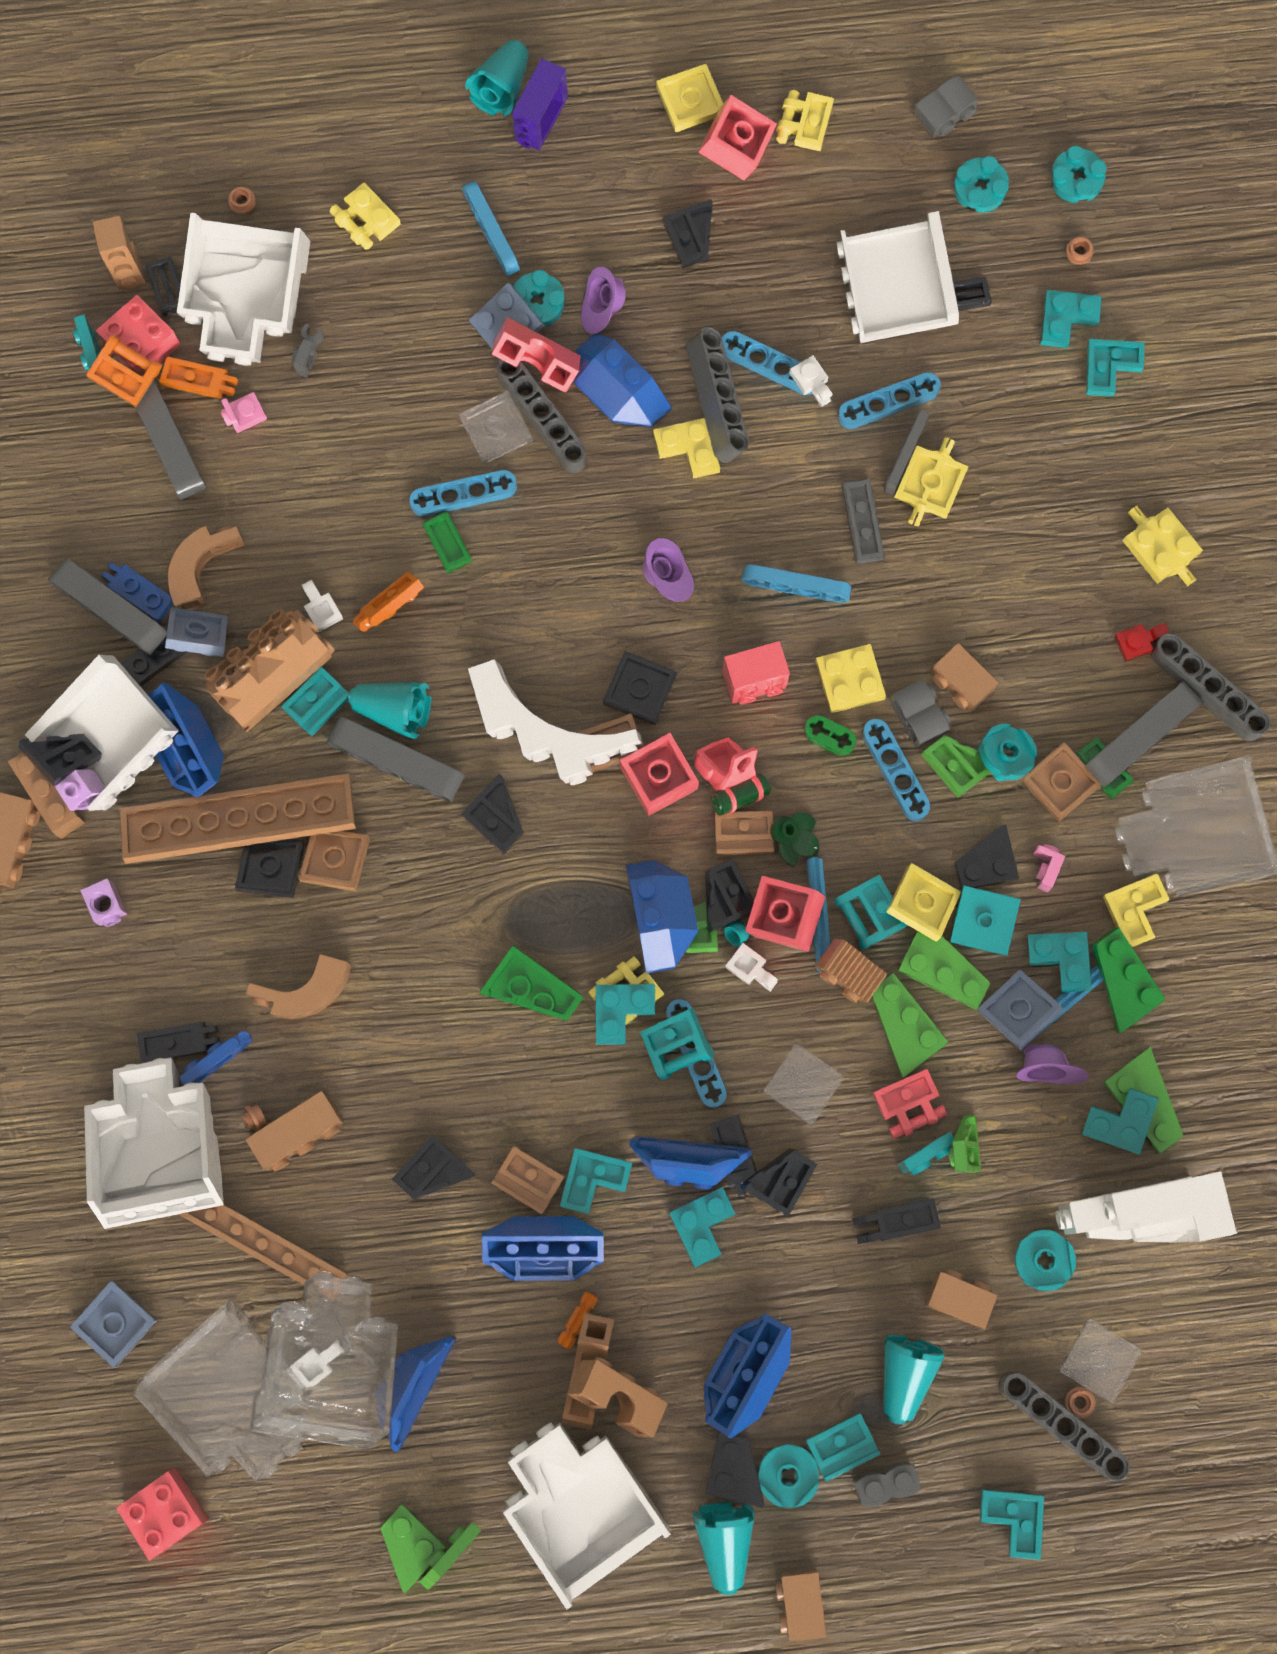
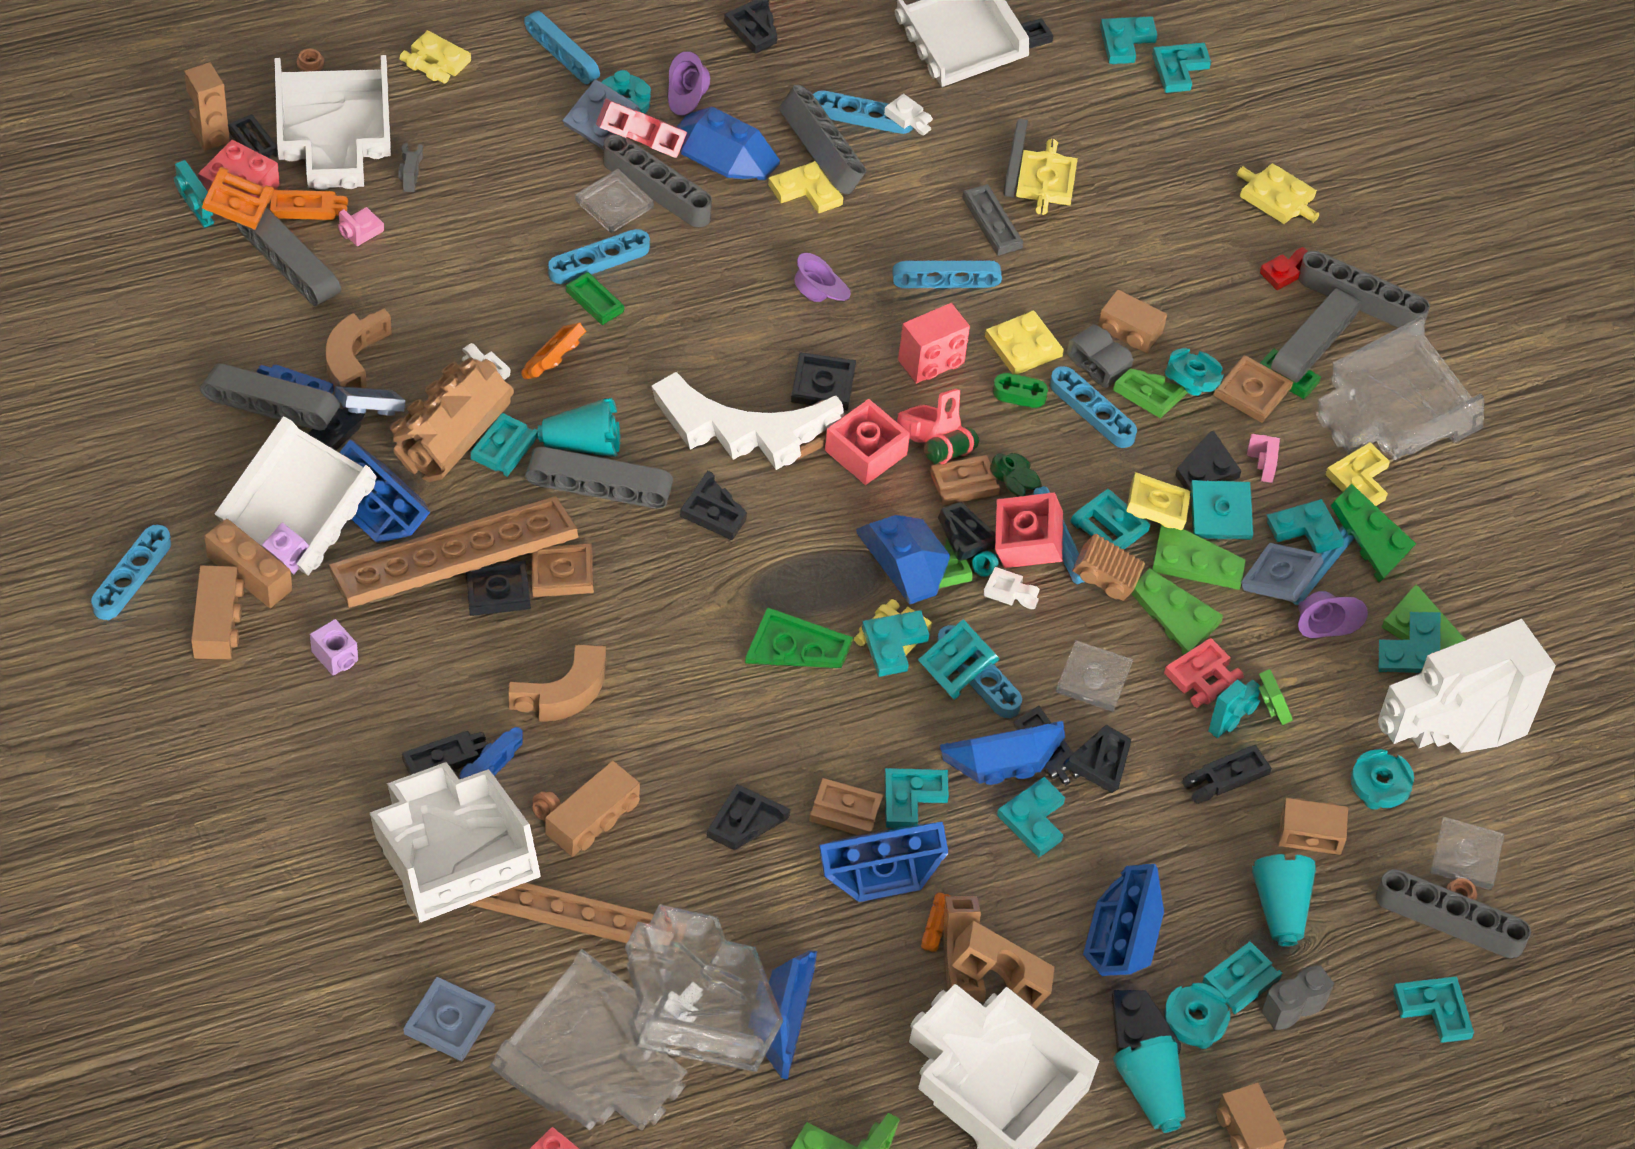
camera: 20 degrees left, 25 degrees down
black wing [19,733,102,786] -> none
dark azure beam [838,372,941,429] -> none

